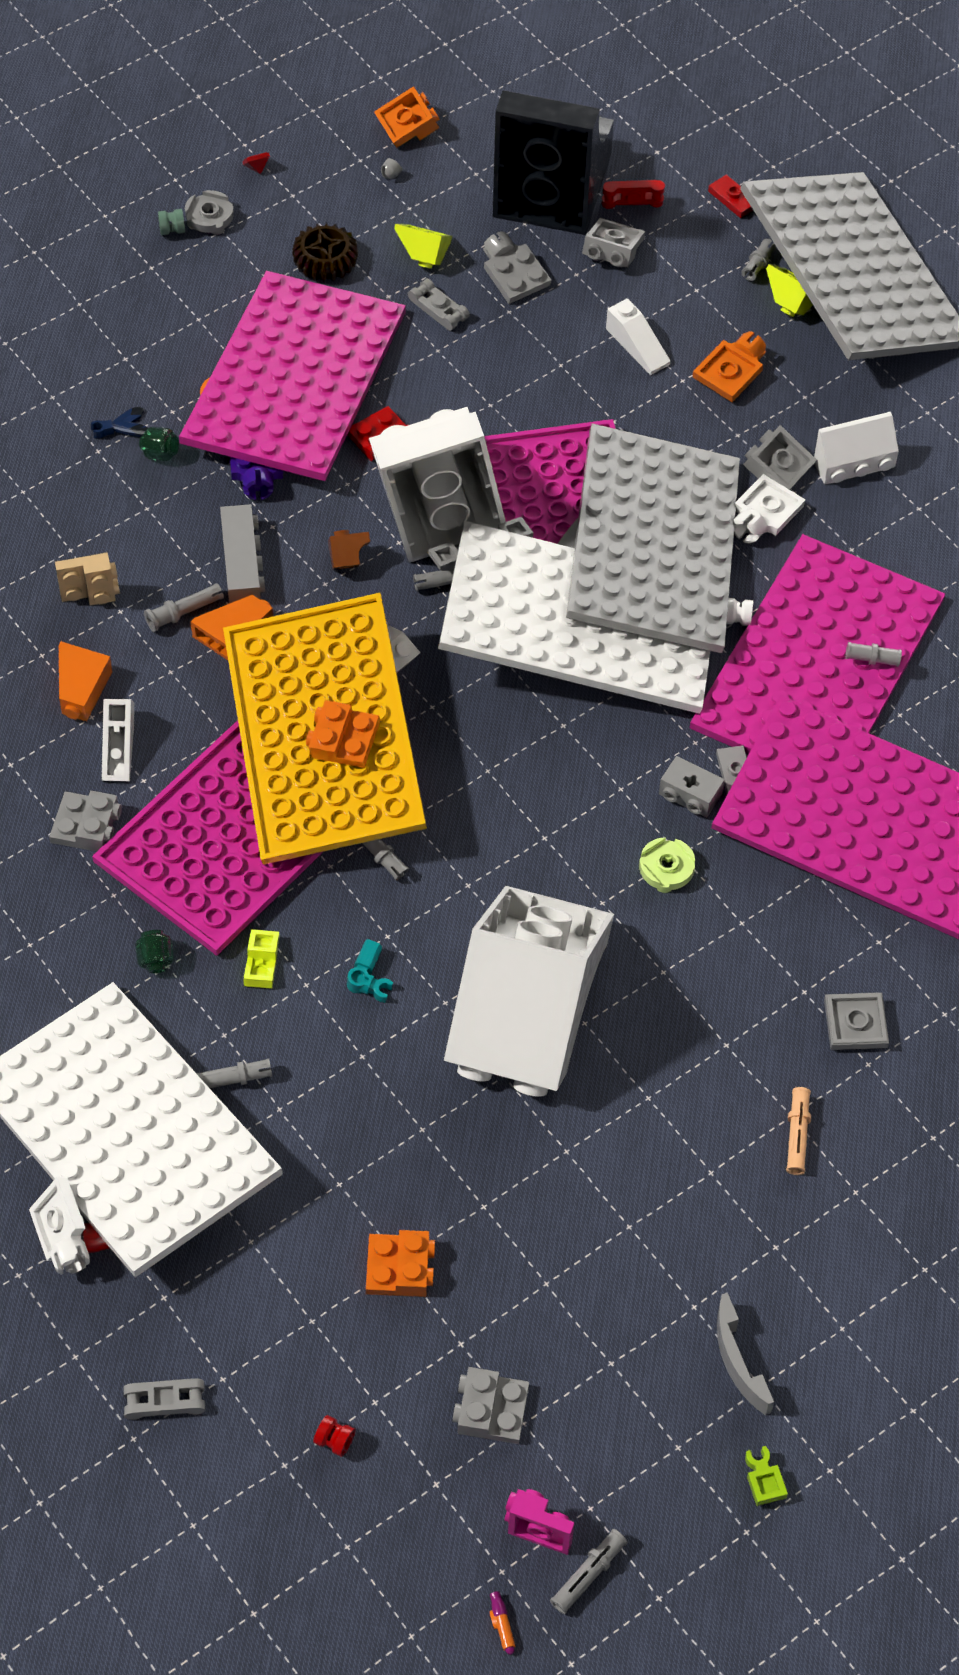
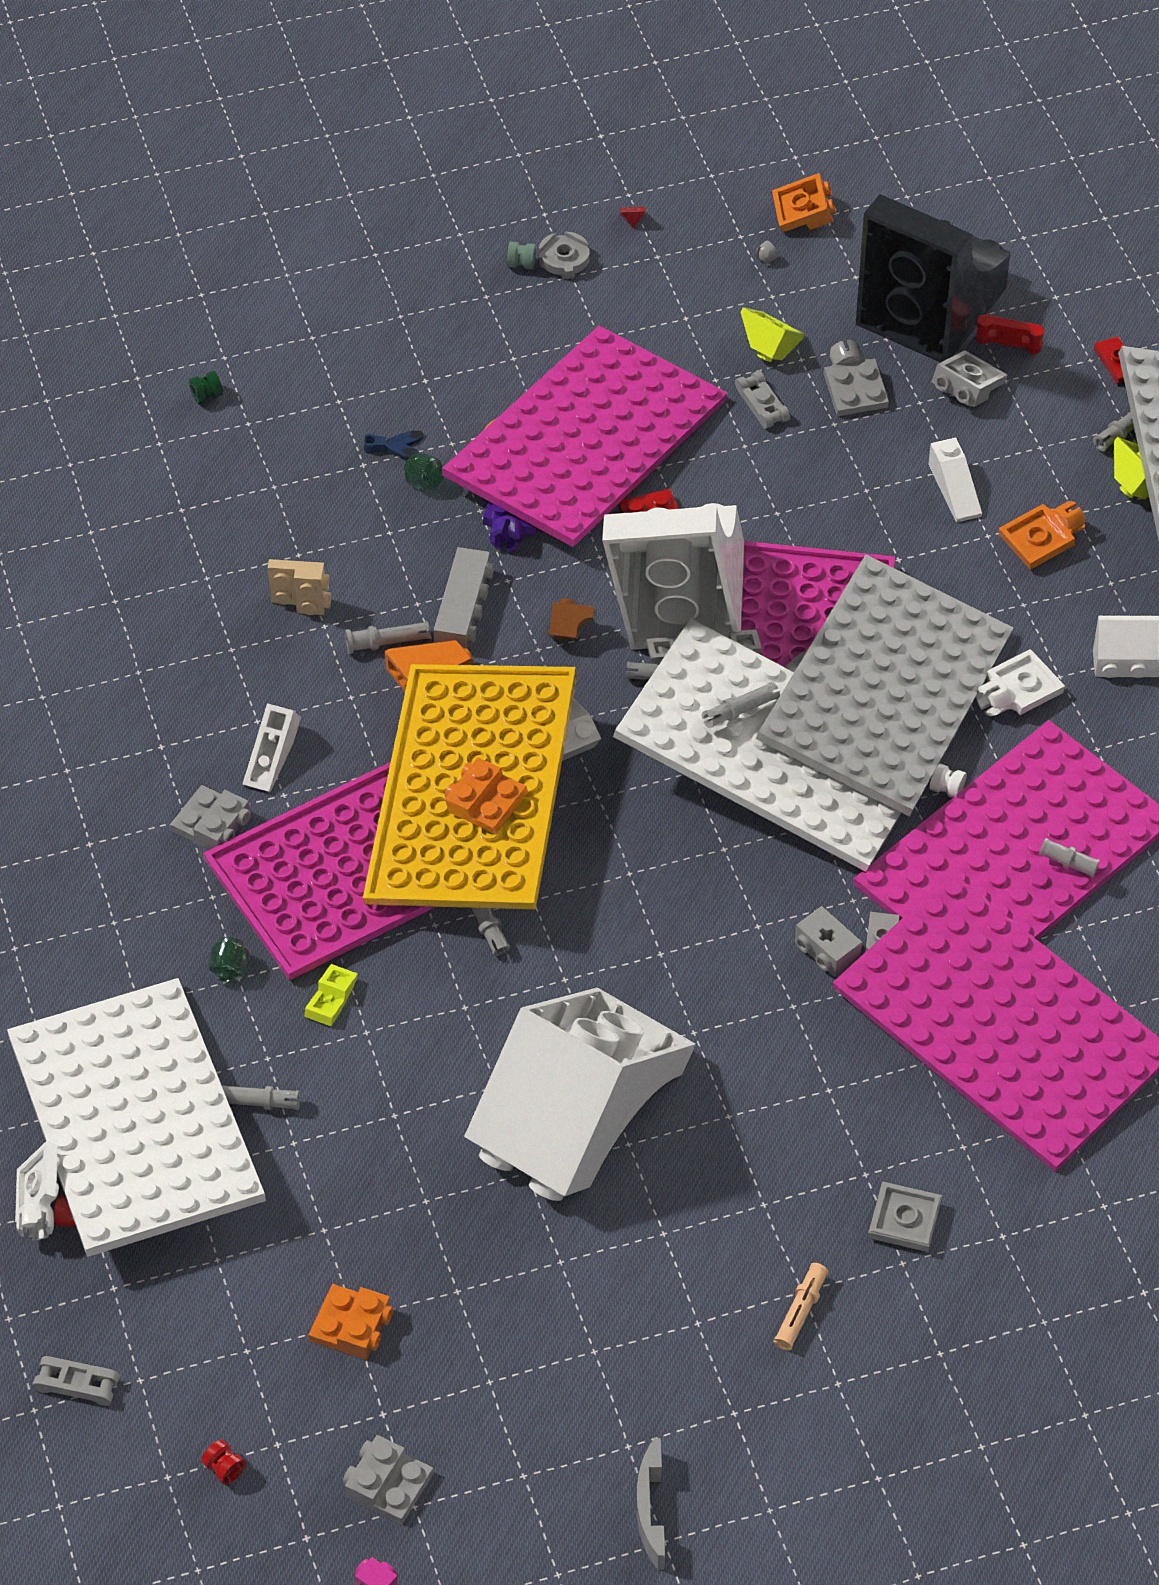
camera: 20 degrees right, 5 degrees down
orange slope [59,641,113,722] -> none
dark brown gear [292,222,358,282] -> none
teal bar [347,939,393,1003] -> none
yellowish green plate [639,838,695,893] -> none
light grey plate [743,425,817,490] -> none
none -> light grey pin [702,682,780,728]

